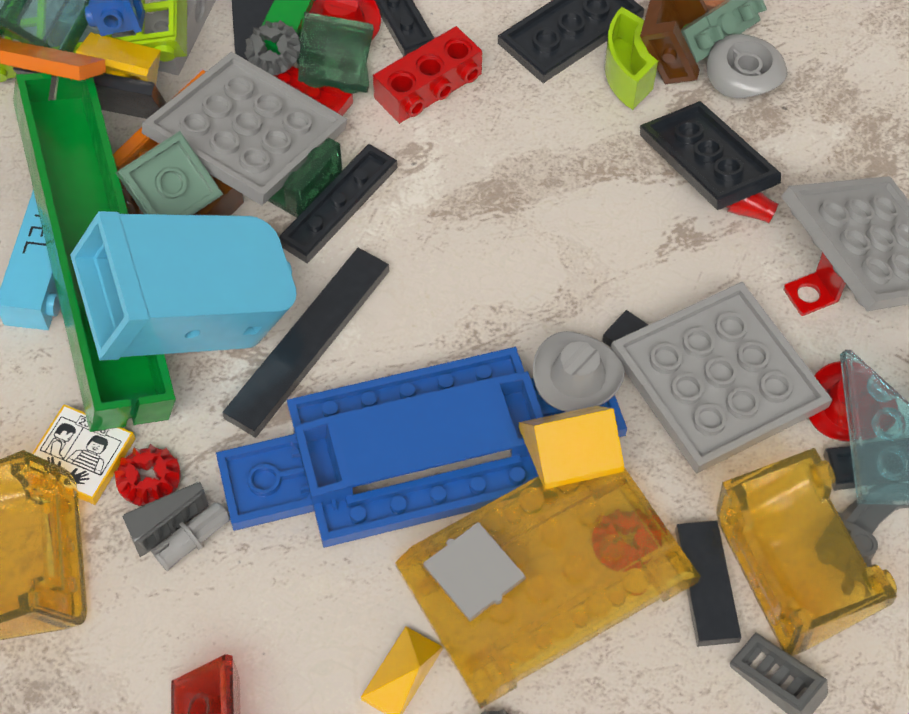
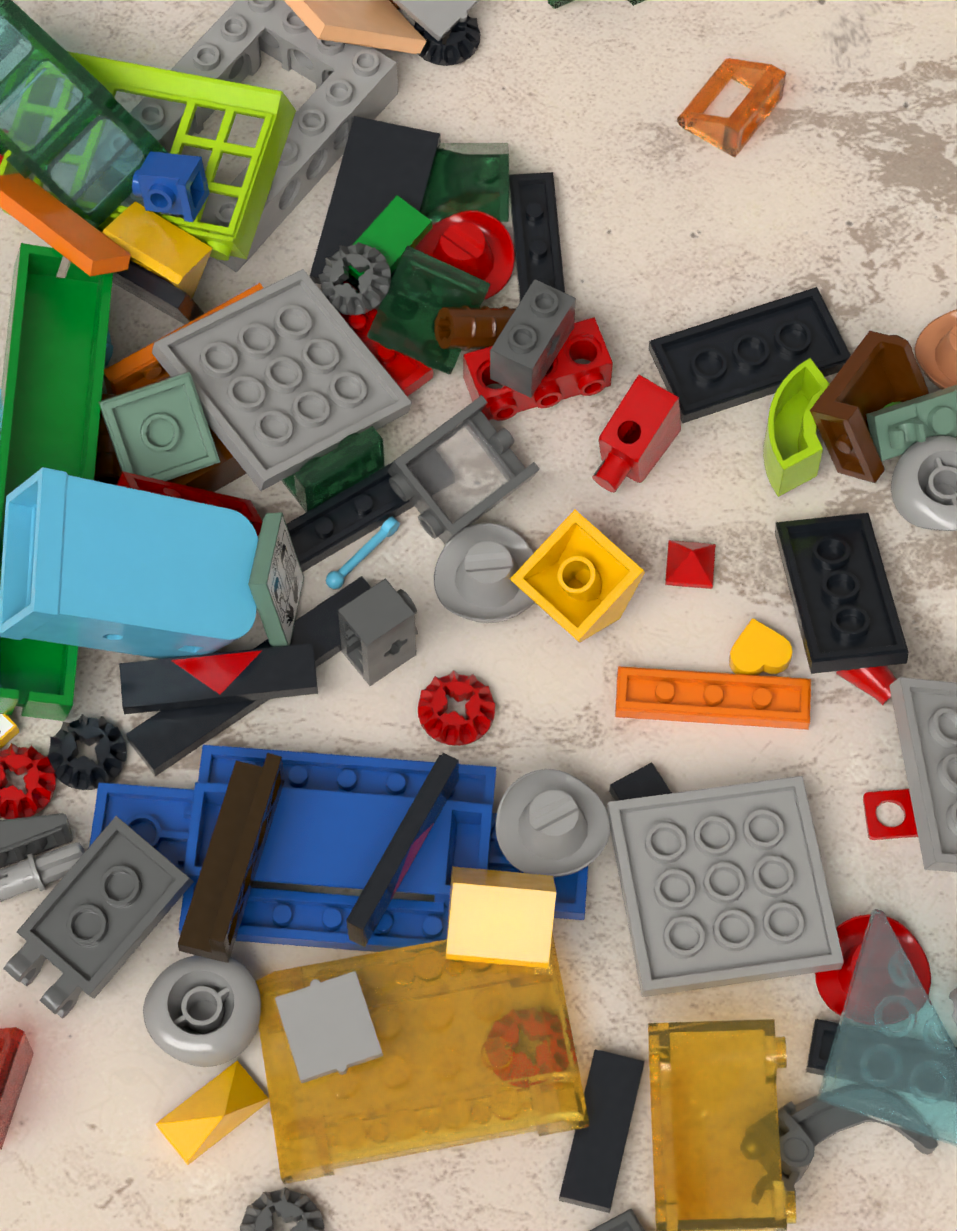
camera: 20 degrees right, 5 degrees up
none -> dark grey tile [3,816,194,1018]
none -> black gear [47,714,127,790]
none -> black tile [119,643,318,715]
none -> light grey hat [143,955,261,1067]
none -> dark brown fence [178,753,285,963]
none -> tile [248,512,304,647]
none -> medium azure hinge [325,517,400,589]
none -> dark grey brick [338,578,418,686]
none -> black tile [346,753,459,947]
none -> window [388,395,540,545]
none -> red gear [418,670,495,746]
none -> reddish brown axle [434,305,516,351]
none -> light grey hat [434,523,535,623]
none -> dark grey brick [490,279,576,398]
none -> yellow slope [510,509,645,643]
none -> red torso [592,374,681,493]
none -> orange tile [615,666,811,730]
none -> red slope [665,540,716,589]
none -> yellow tile [729,618,792,675]

